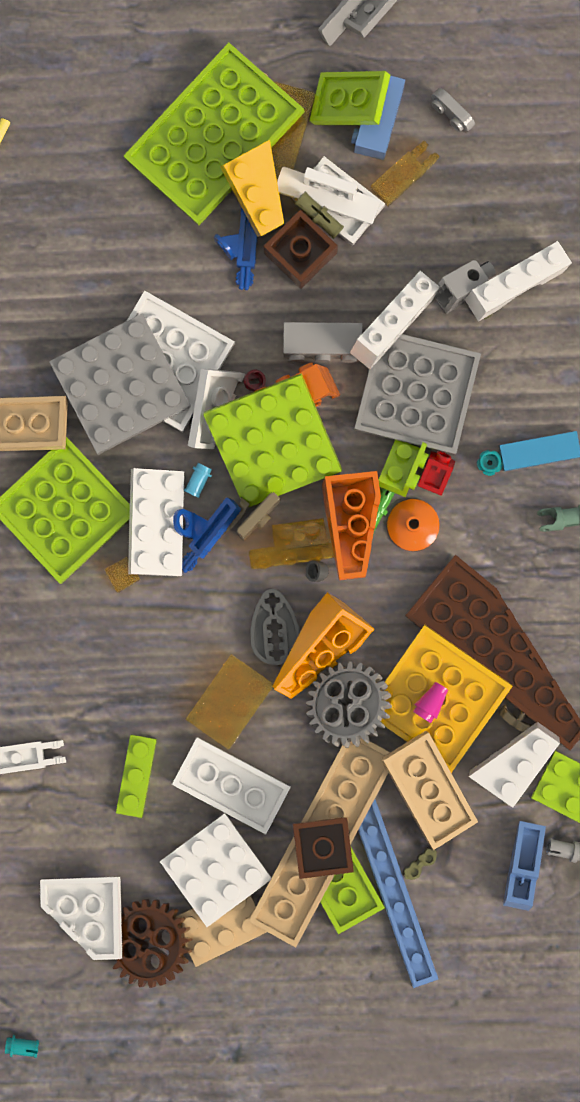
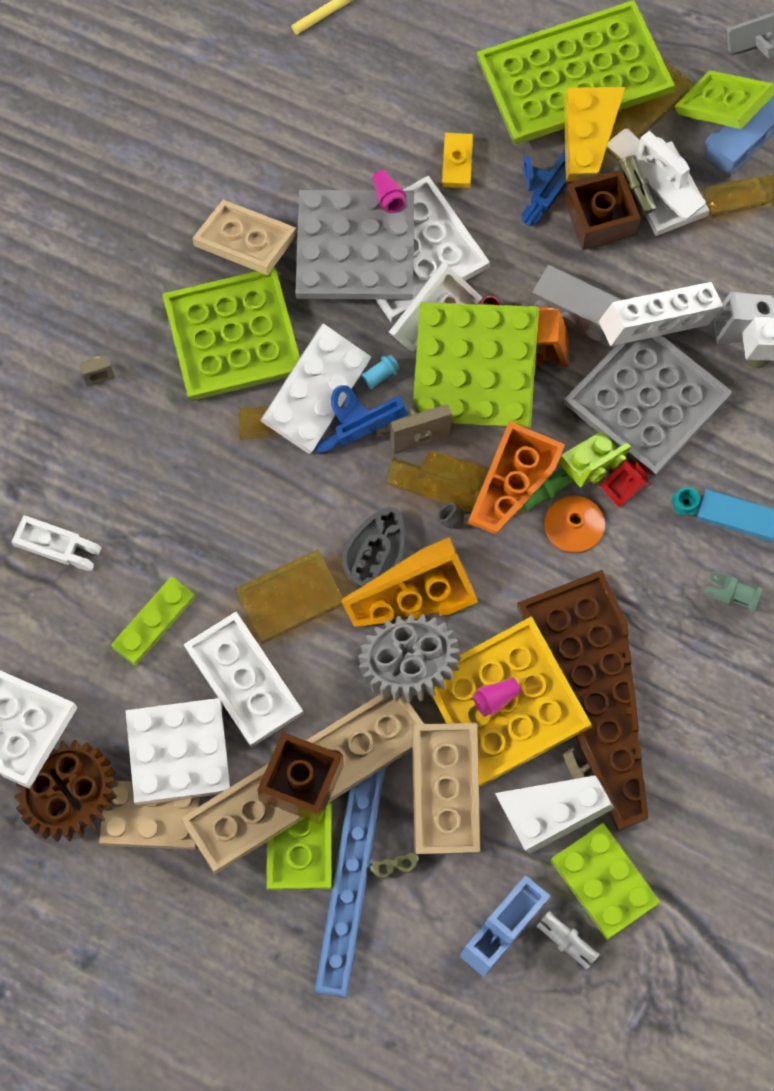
camera: 25 degrees right, 15 degrees down
none -> dark pink cone [372,170,406,214]
none -> yellow plate [442,133,473,189]

